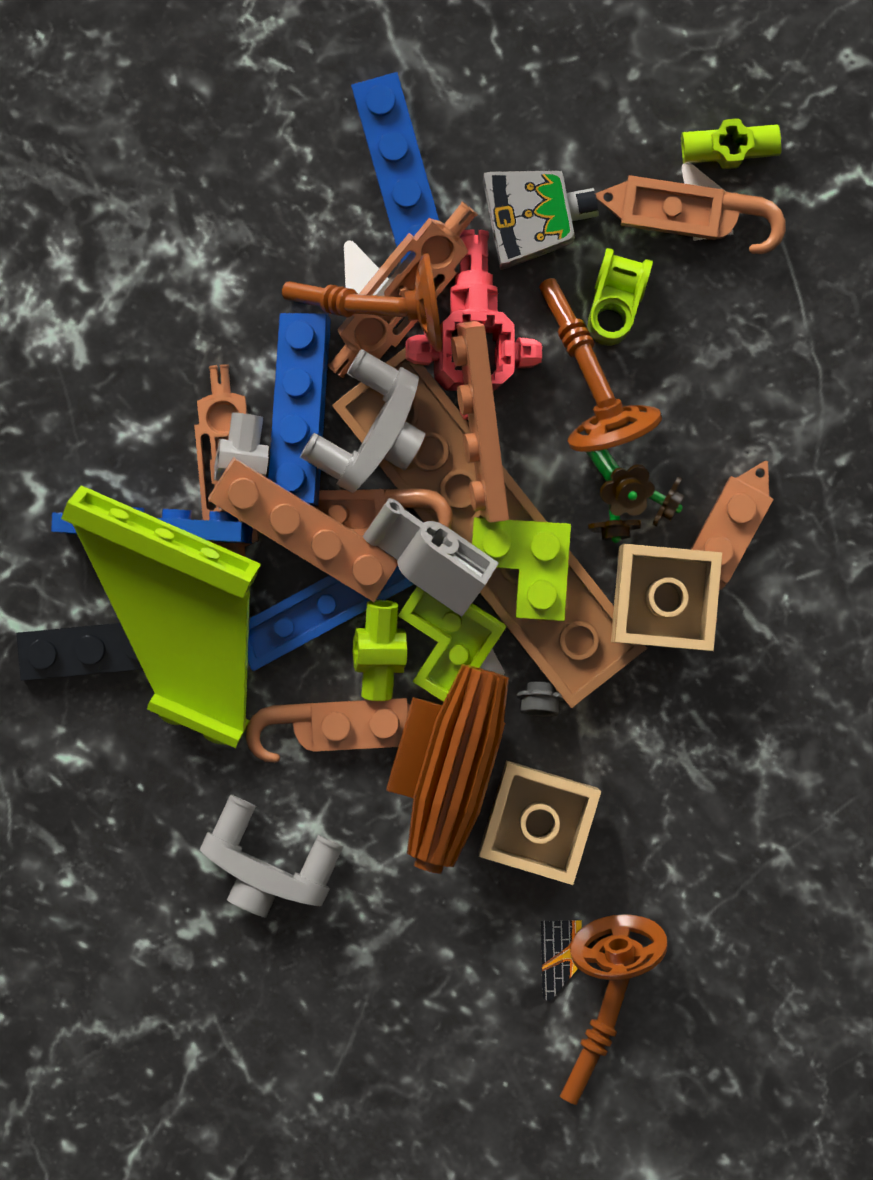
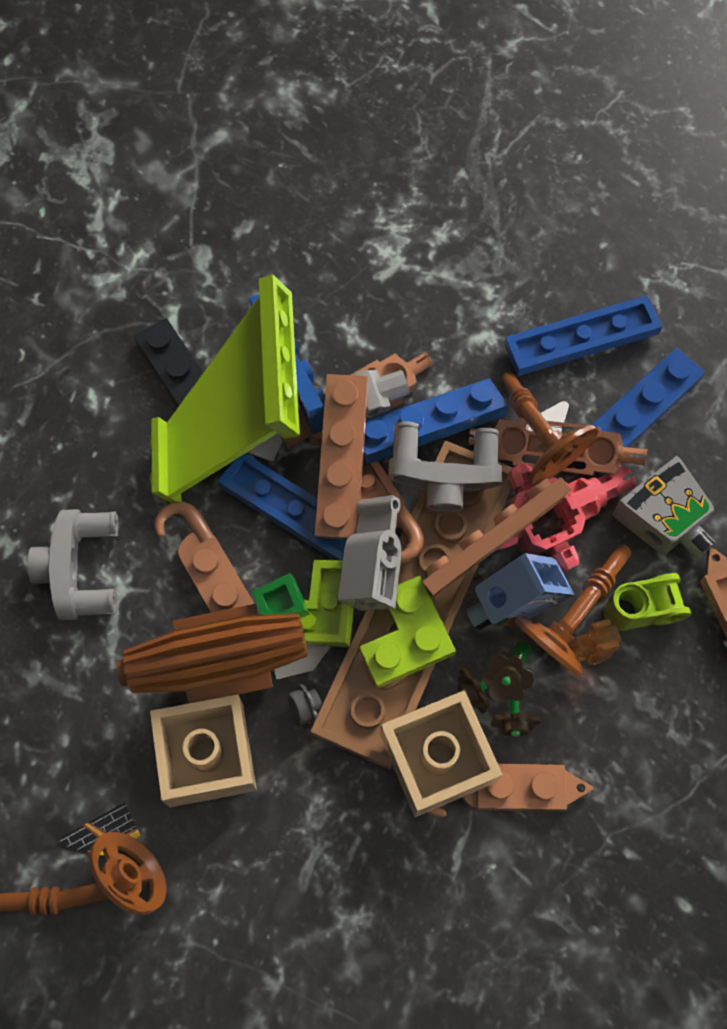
camera: 65 degrees right, 20 degrees down
lime axle [353,600,407,701] -> none
none -> green plate [252,573,310,618]
none -> medium blue torso [467,553,575,630]
none -> blue plate [504,295,663,377]
none -> clear orange plate [570,619,622,665]

